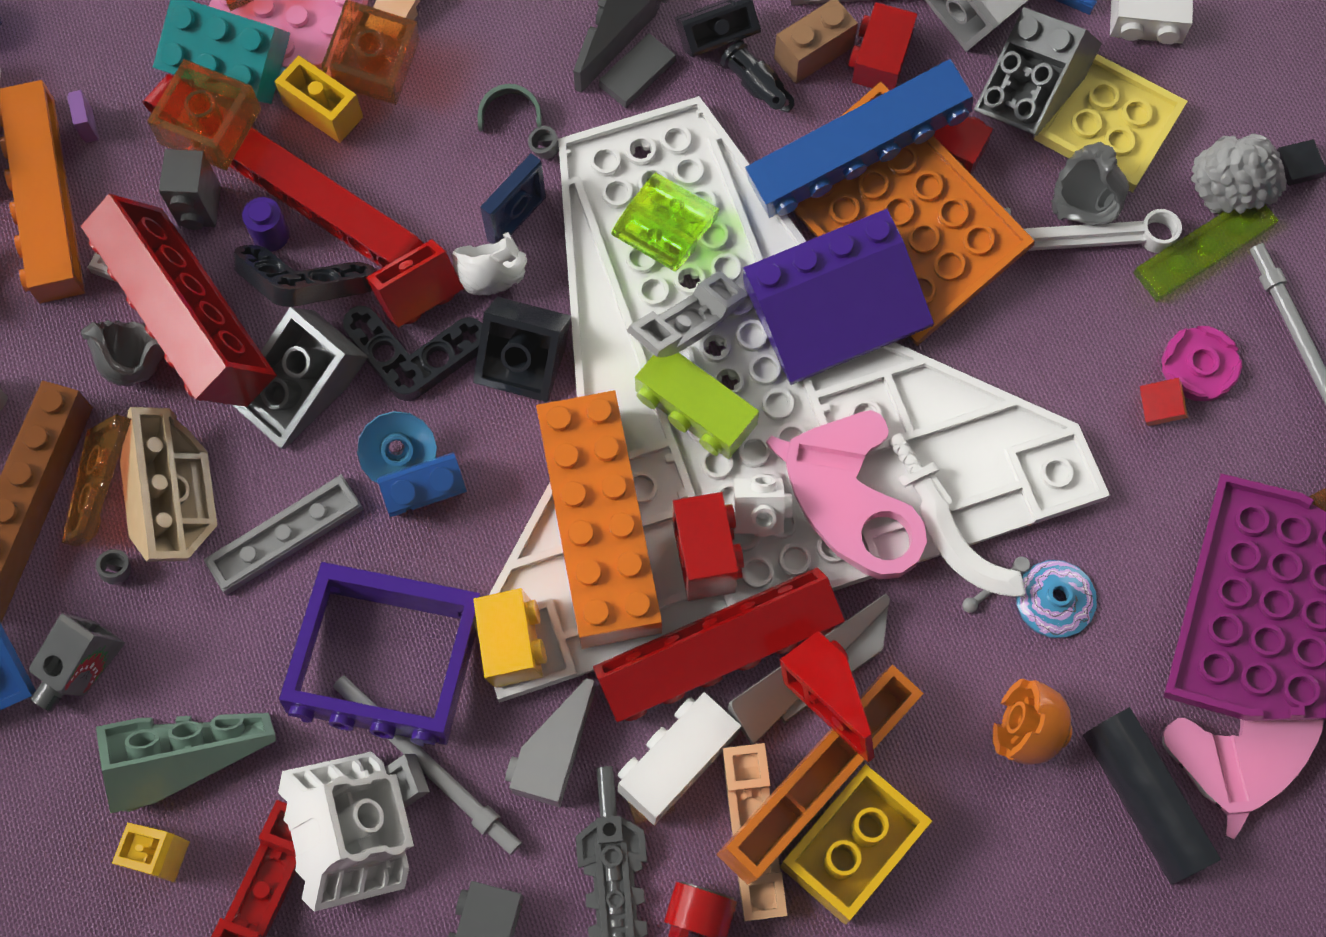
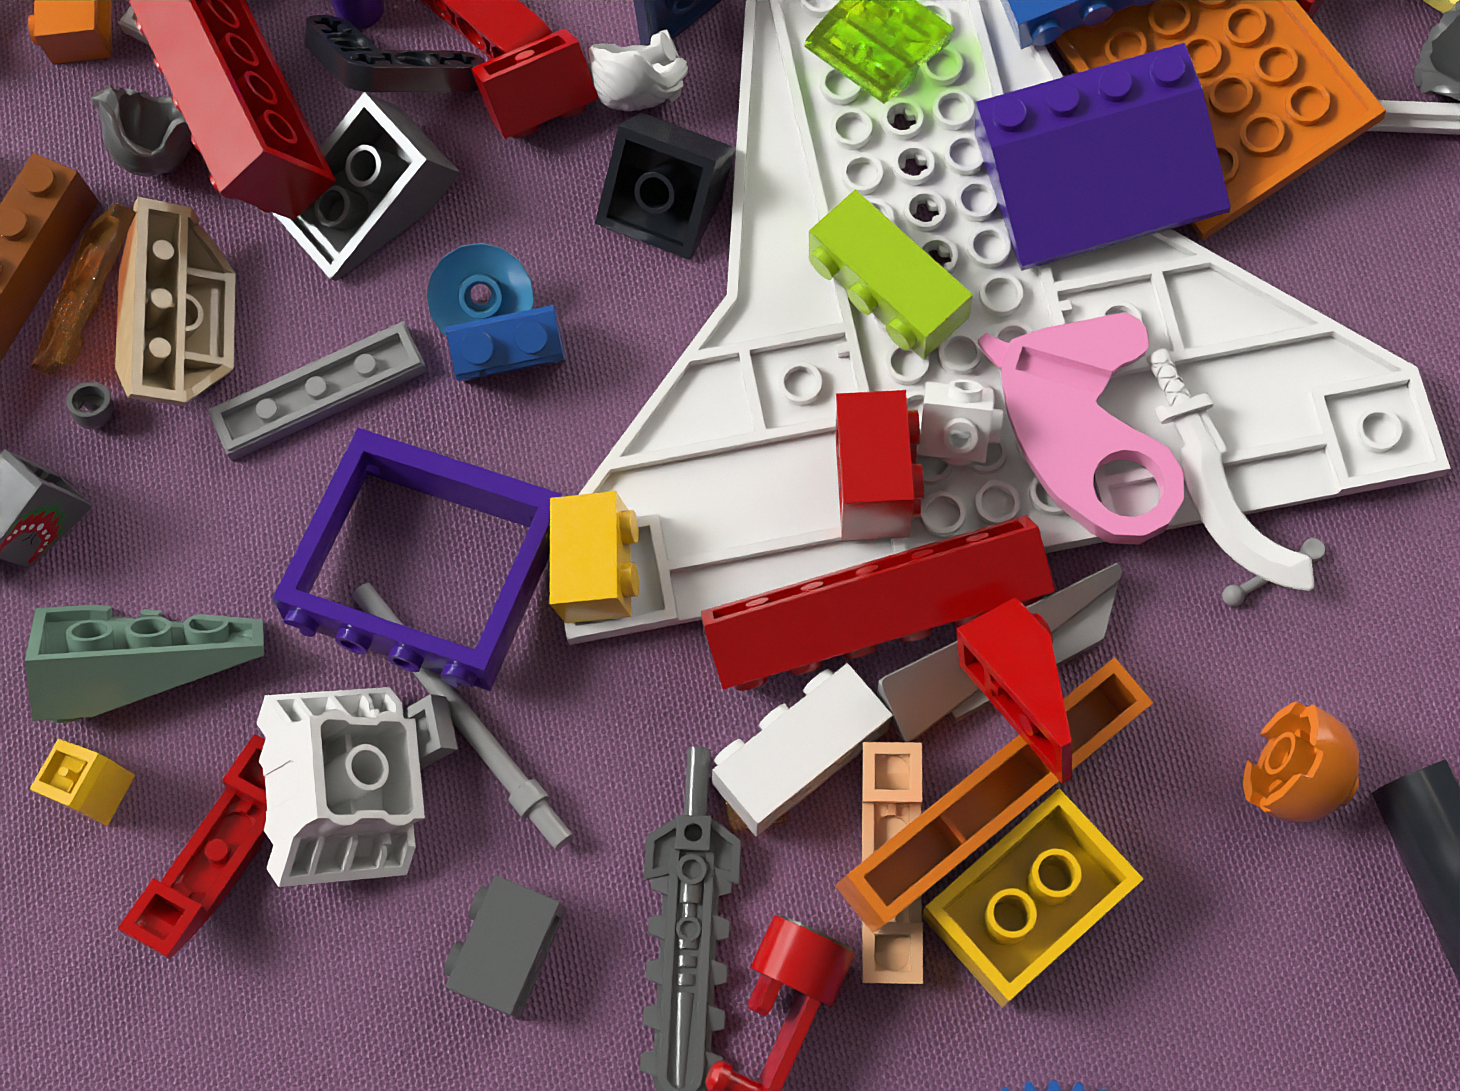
camera: 15 degrees right, 0 degrees up
black beam [343,306,482,401] -> none
light grey slope [505,678,596,808] -> none
orange brick [536,390,662,649] -> none
light grey slope [627,271,748,358] -> none
dish [1016,560,1097,638] -> none

